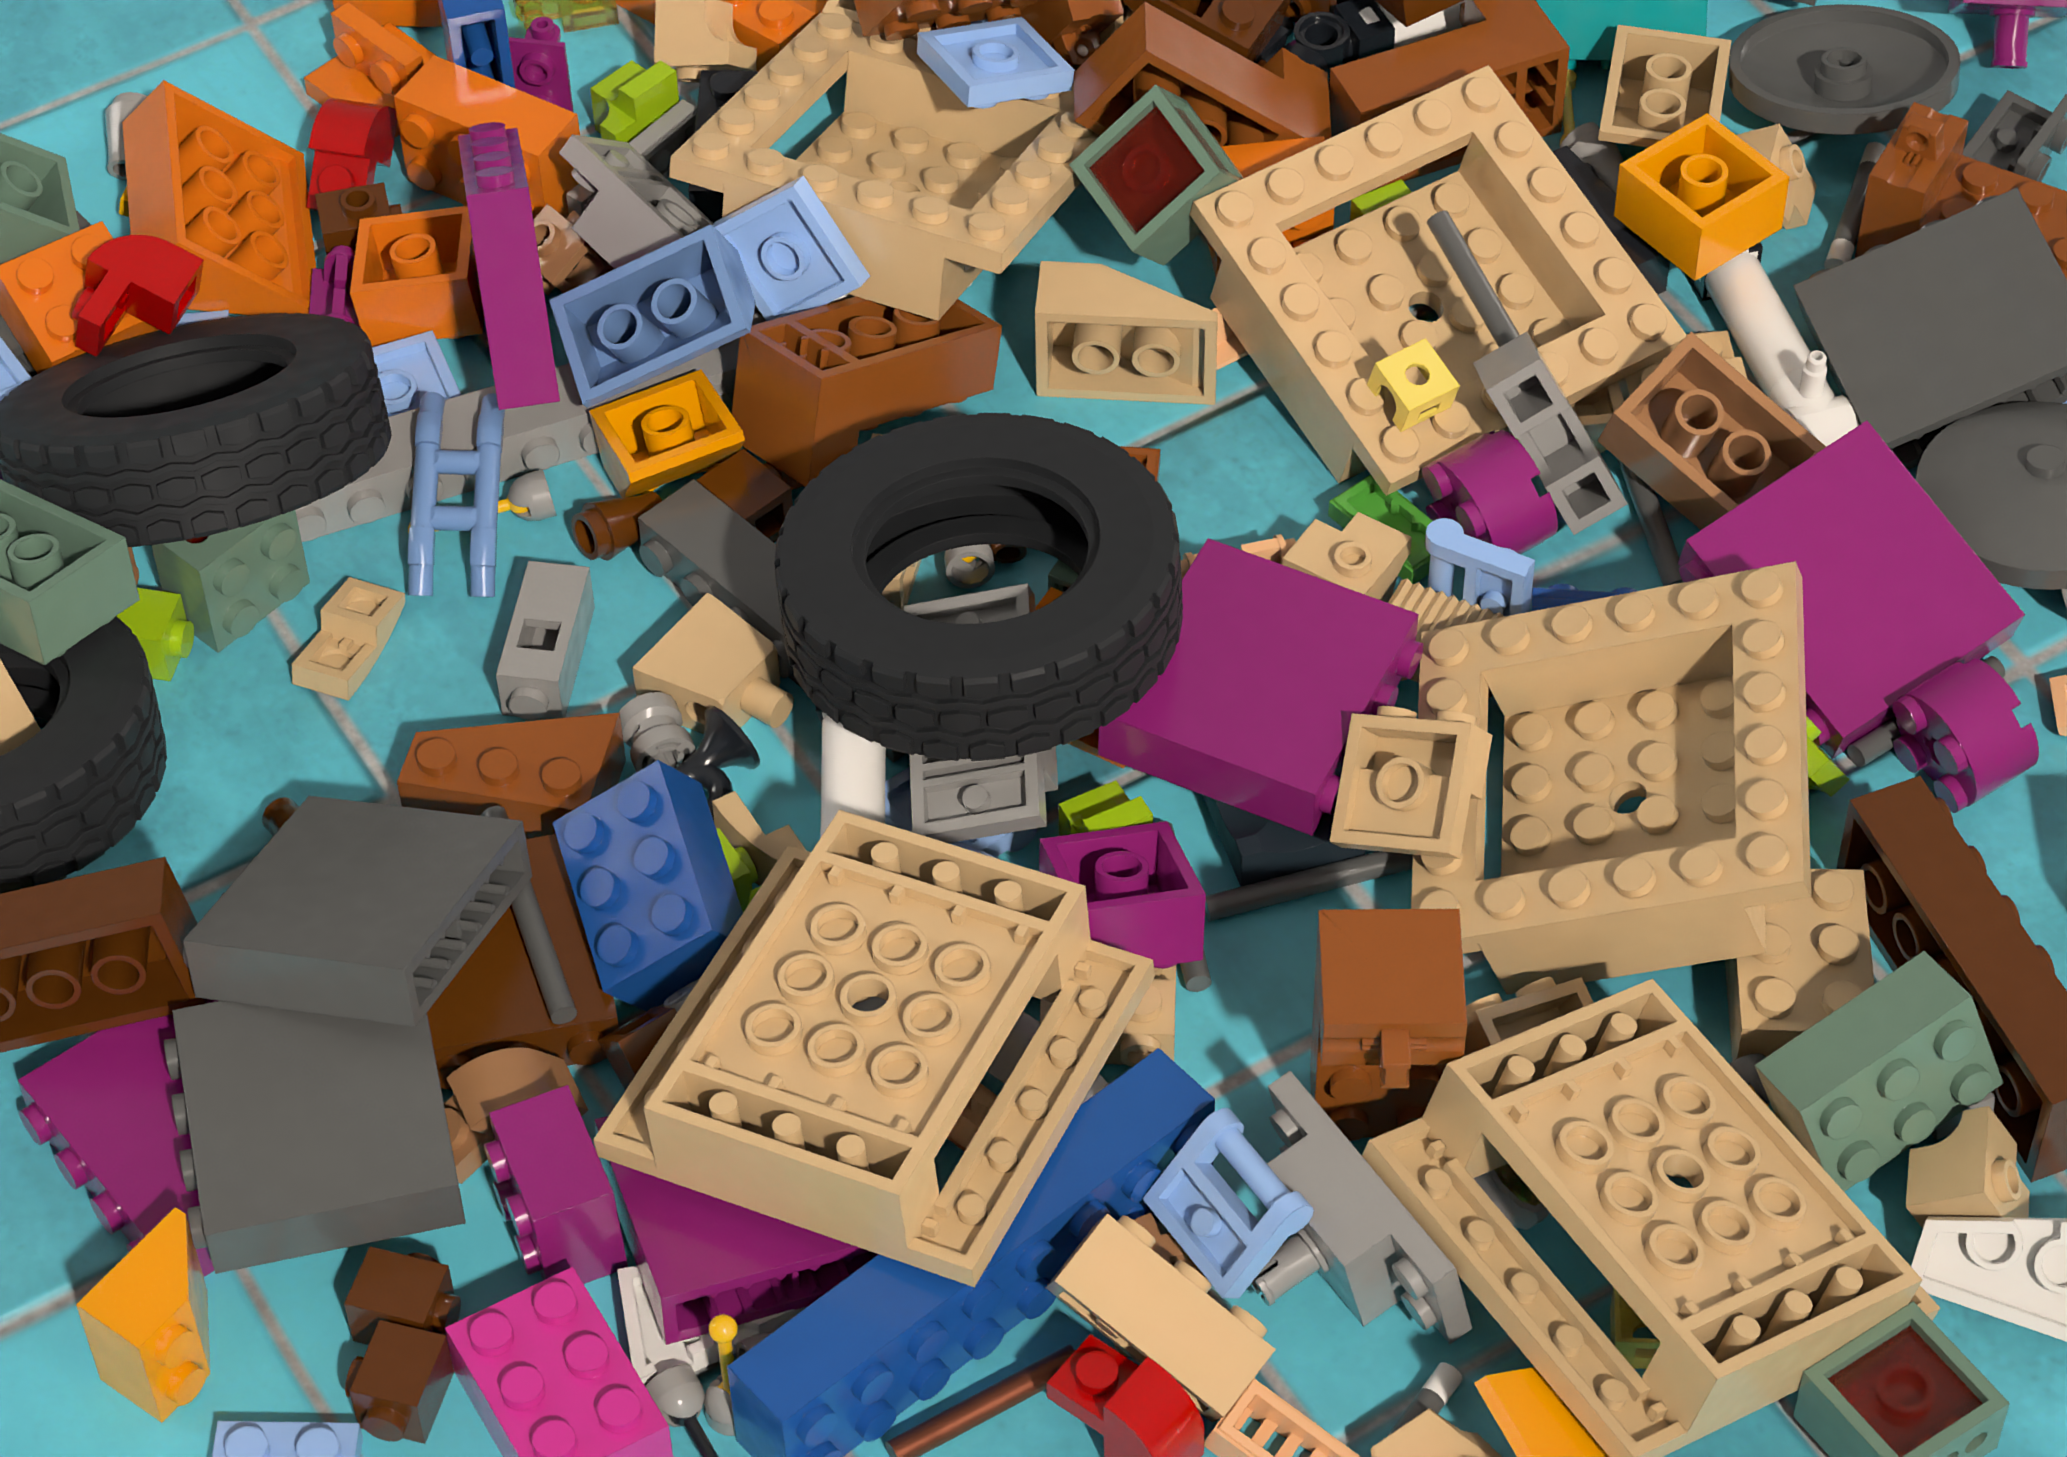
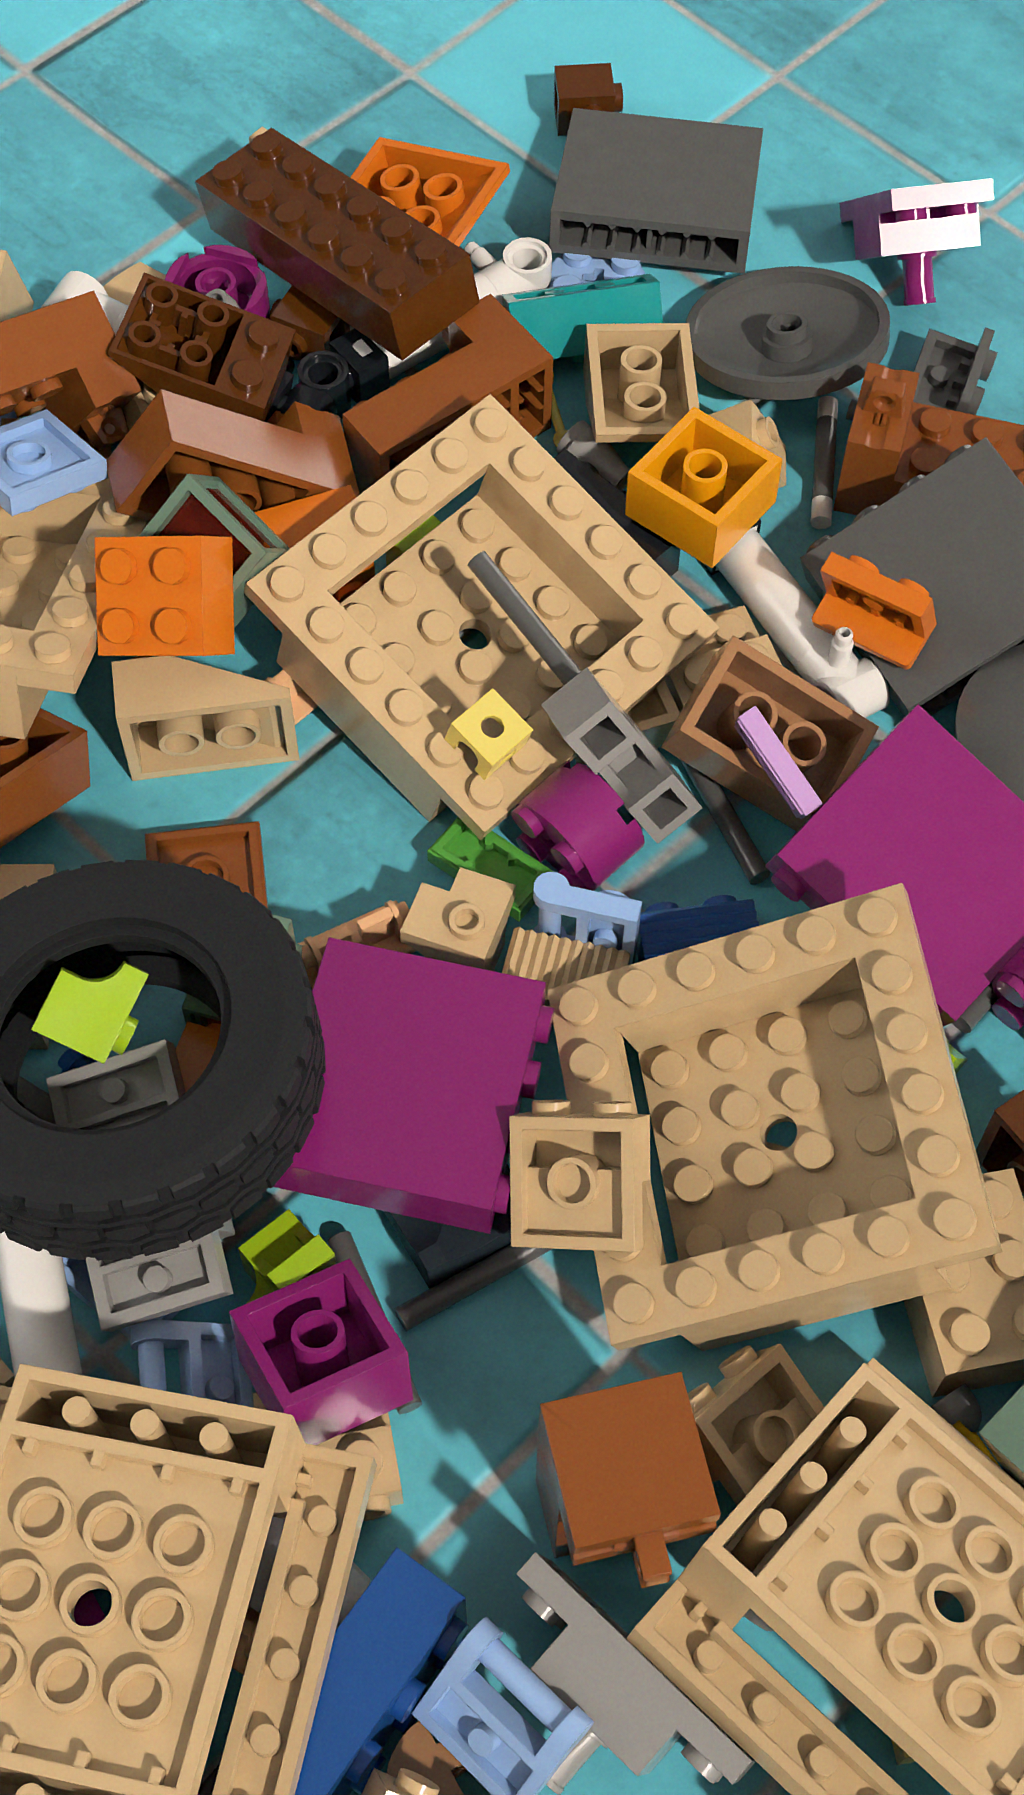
camera: 15 degrees left, 10 degrees up
none -> lime brick [31,961,149,1064]
none -> orange brick [94,536,235,656]
none -> lavender tile [734,705,823,819]
none -> orange bracket [812,551,937,670]

